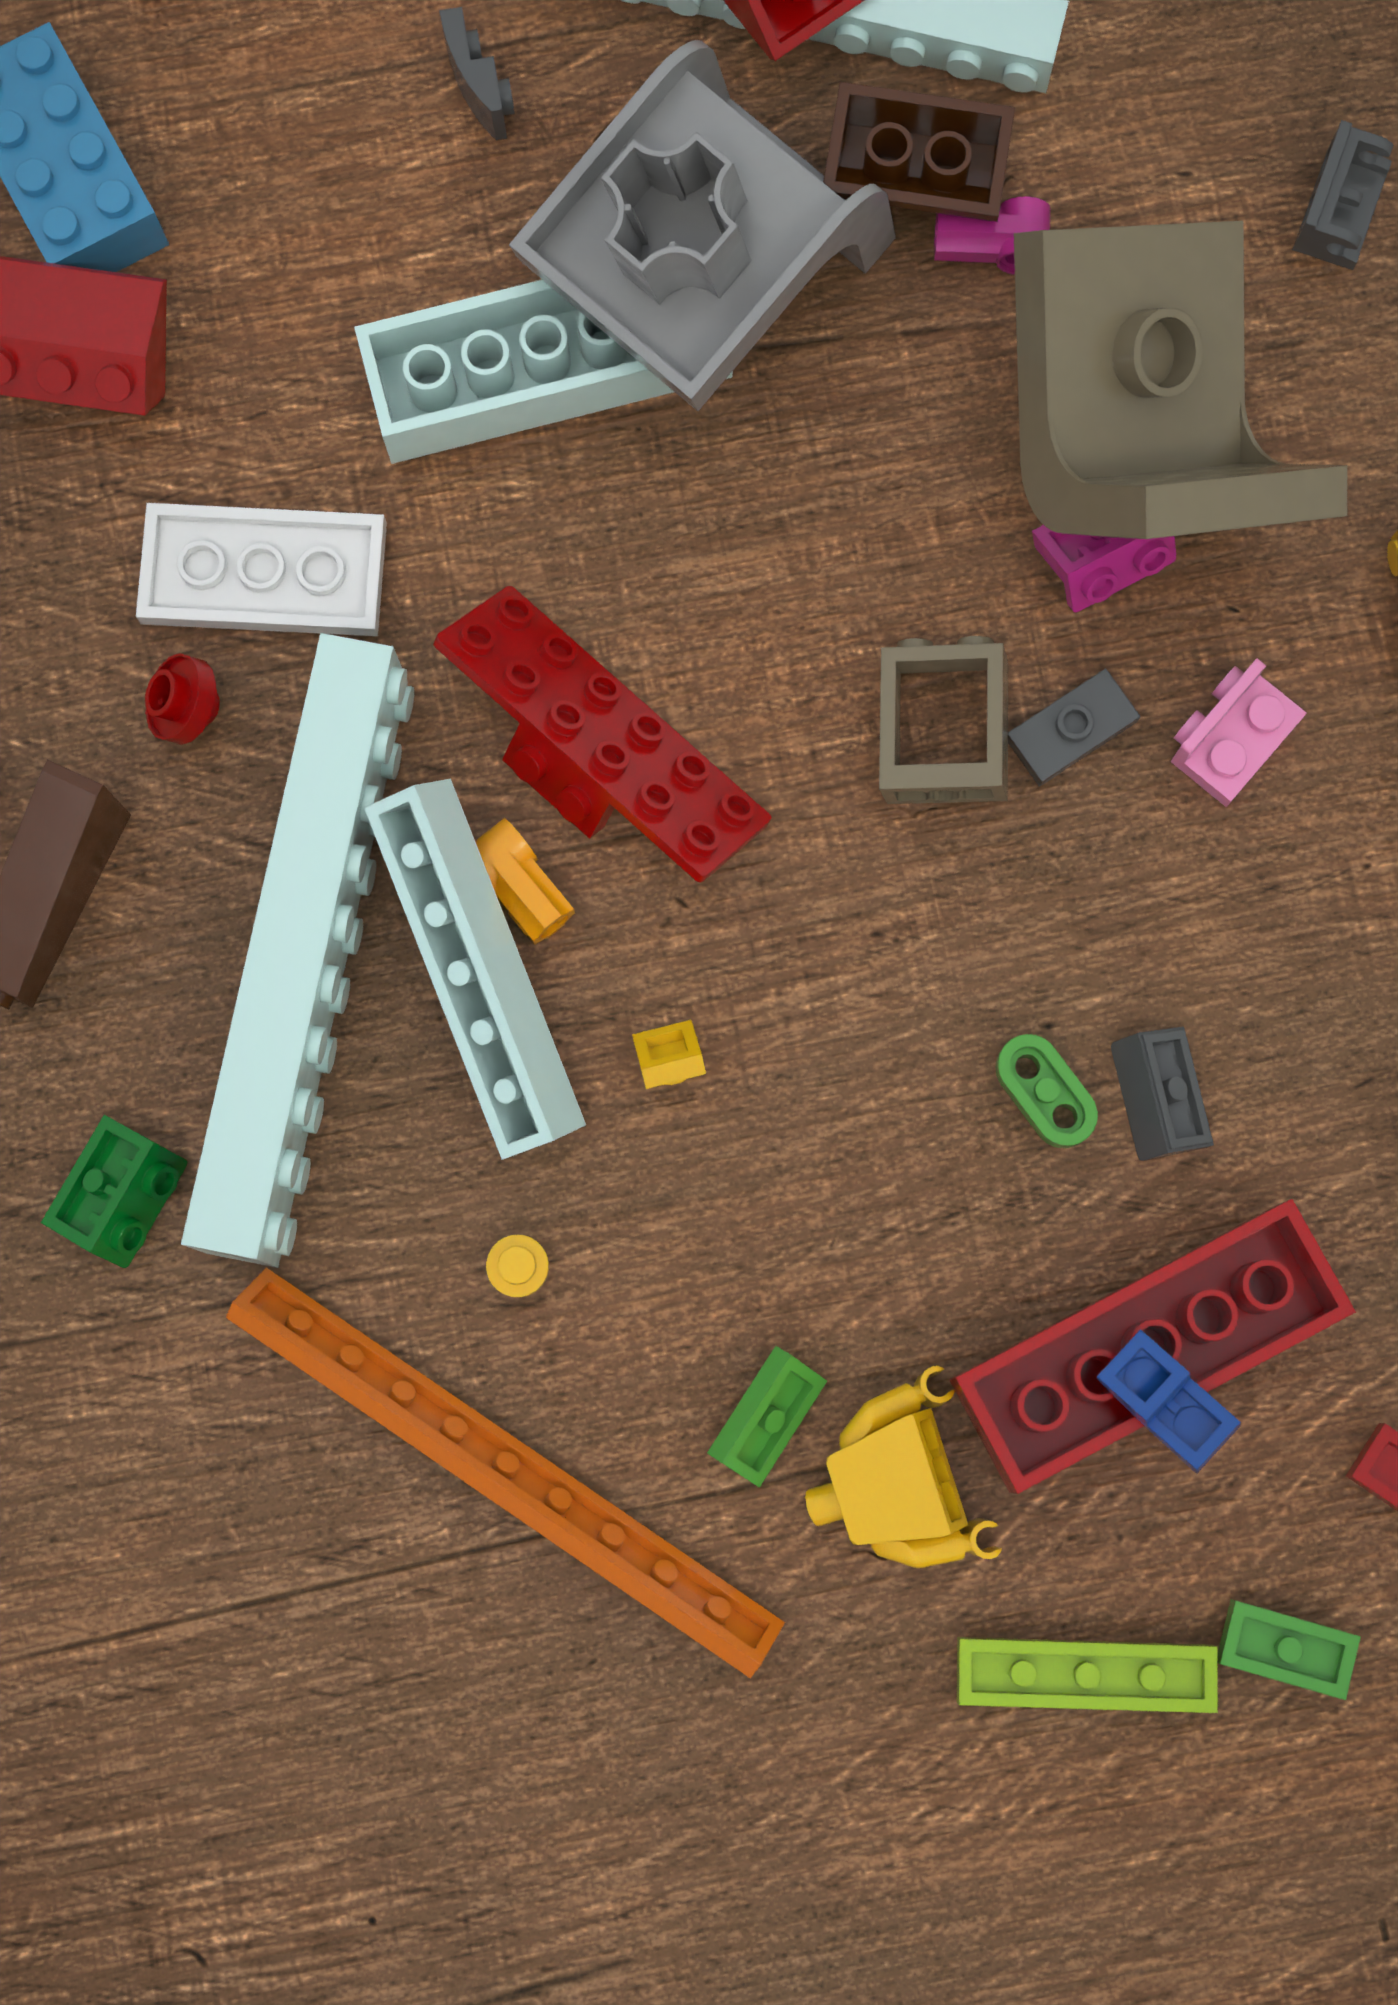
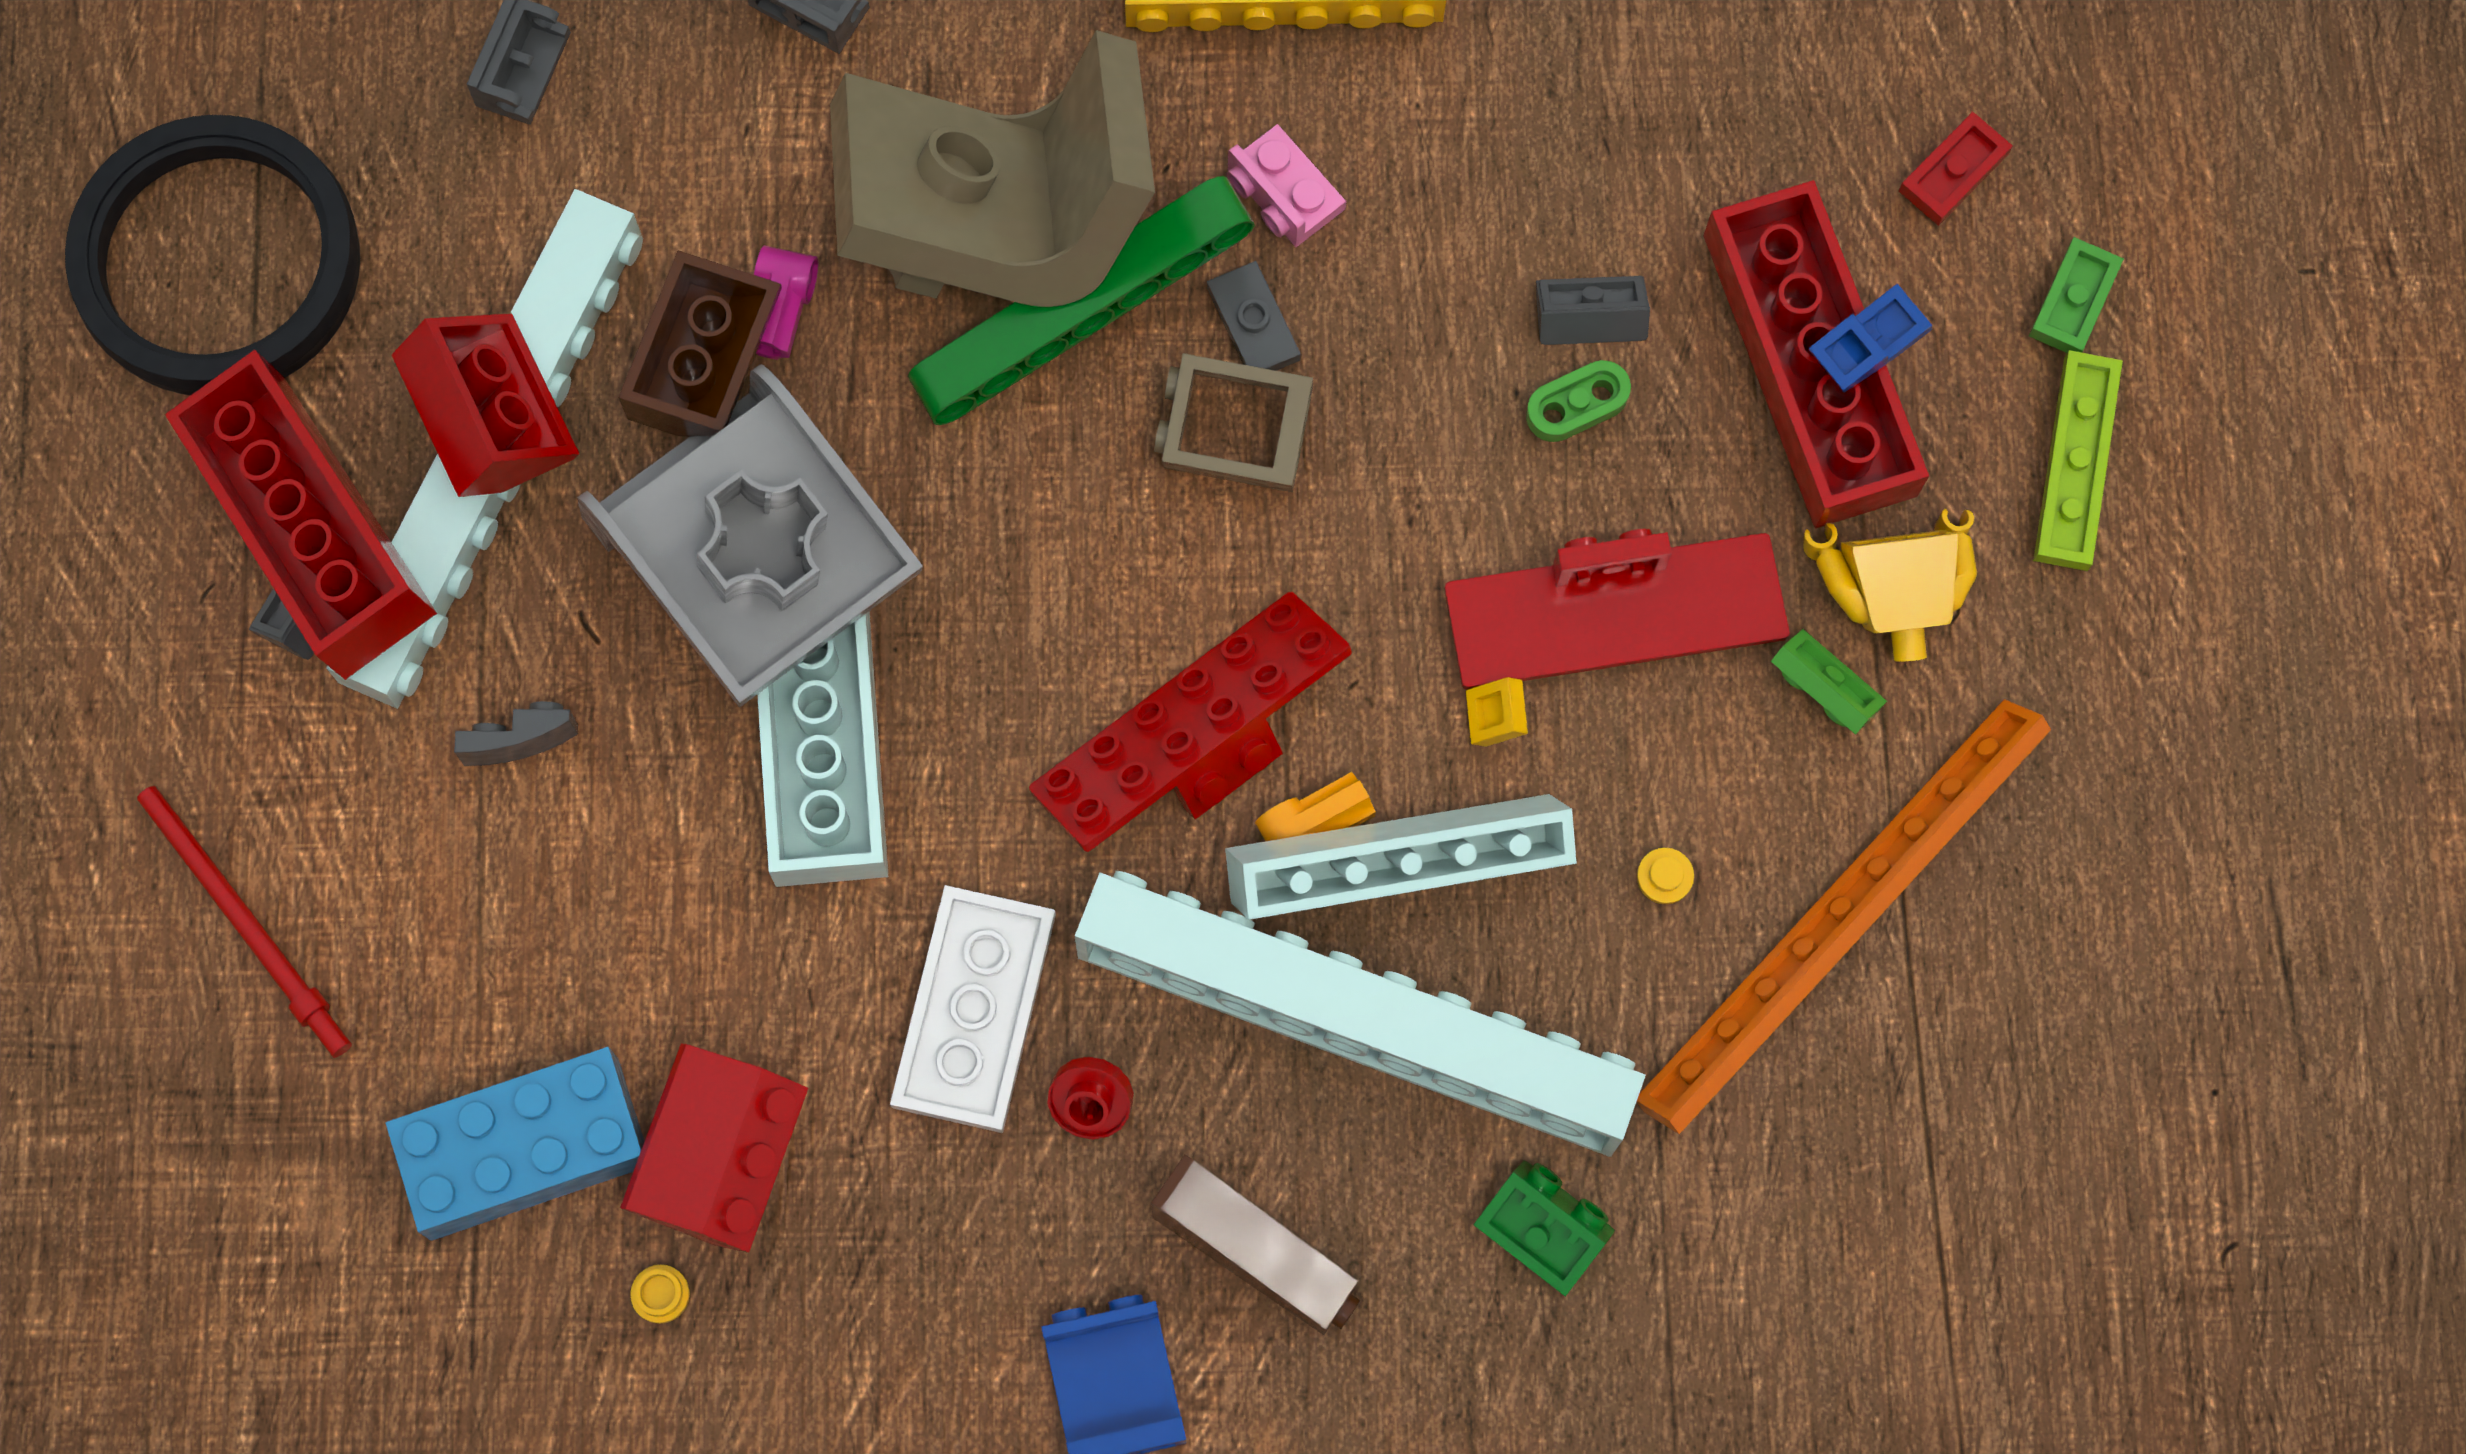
camera: 85 degrees left, 5 degrees down
none -> green beam [908,176,1255,425]
none -> red bracket [1444,529,1790,690]

